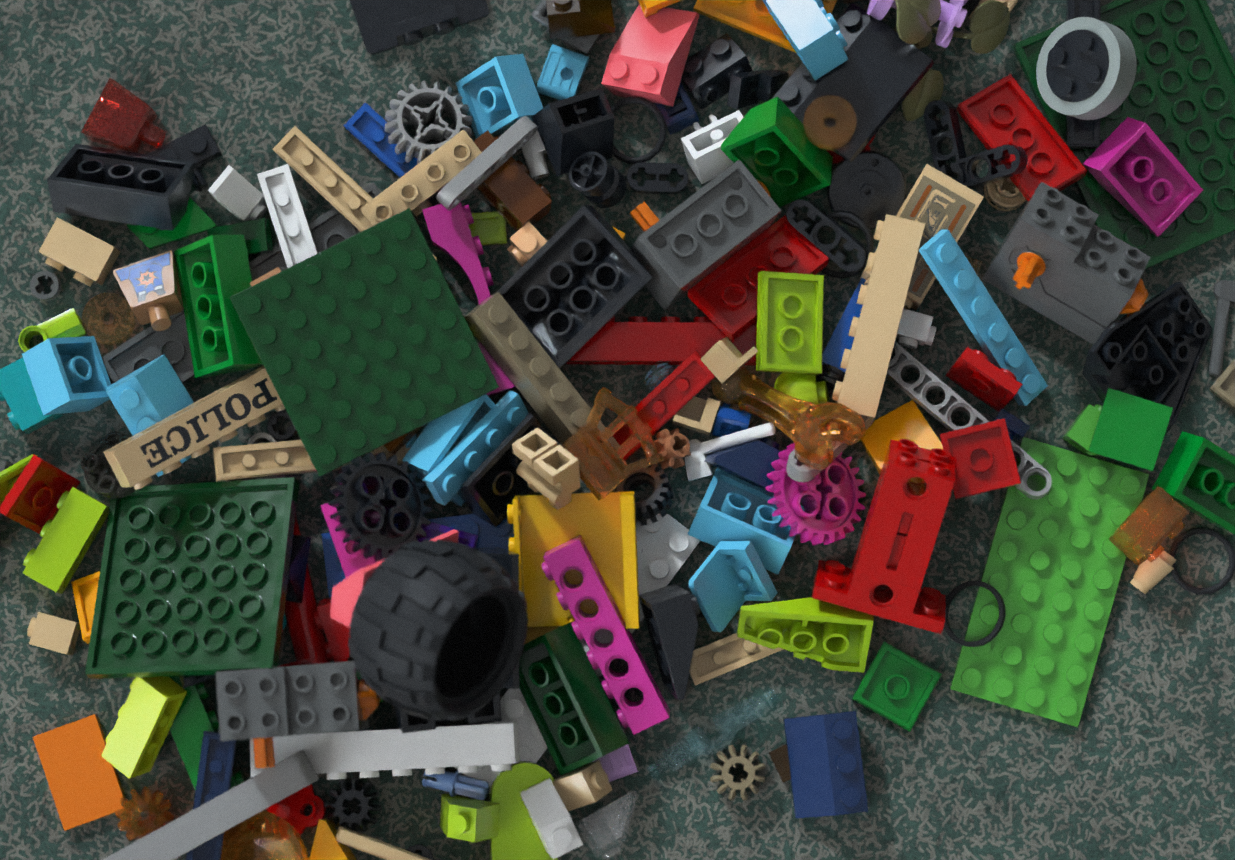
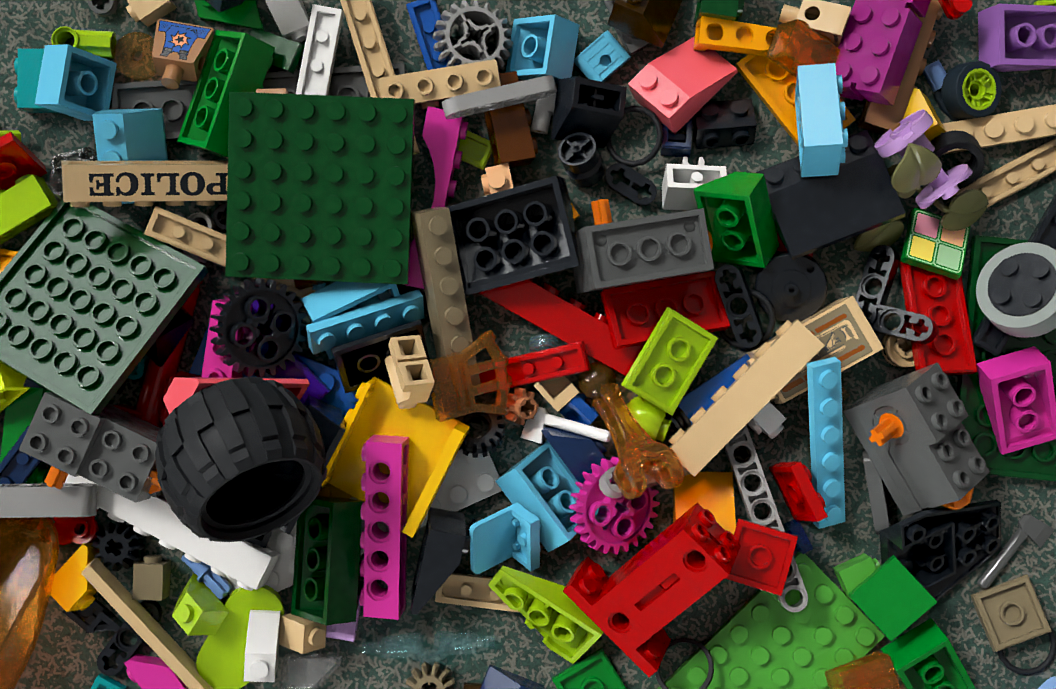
camera: 25 degrees right, 5 degrees up
tan panel [700,337,758,383] -> none
black slope [727,70,788,109] -> none
clear orange piece [803,95,857,150] -> none
none -> dark tan brick [132,555,171,601]
none -> dark grey beam [863,450,891,535]
none -> tile [900,208,971,280]

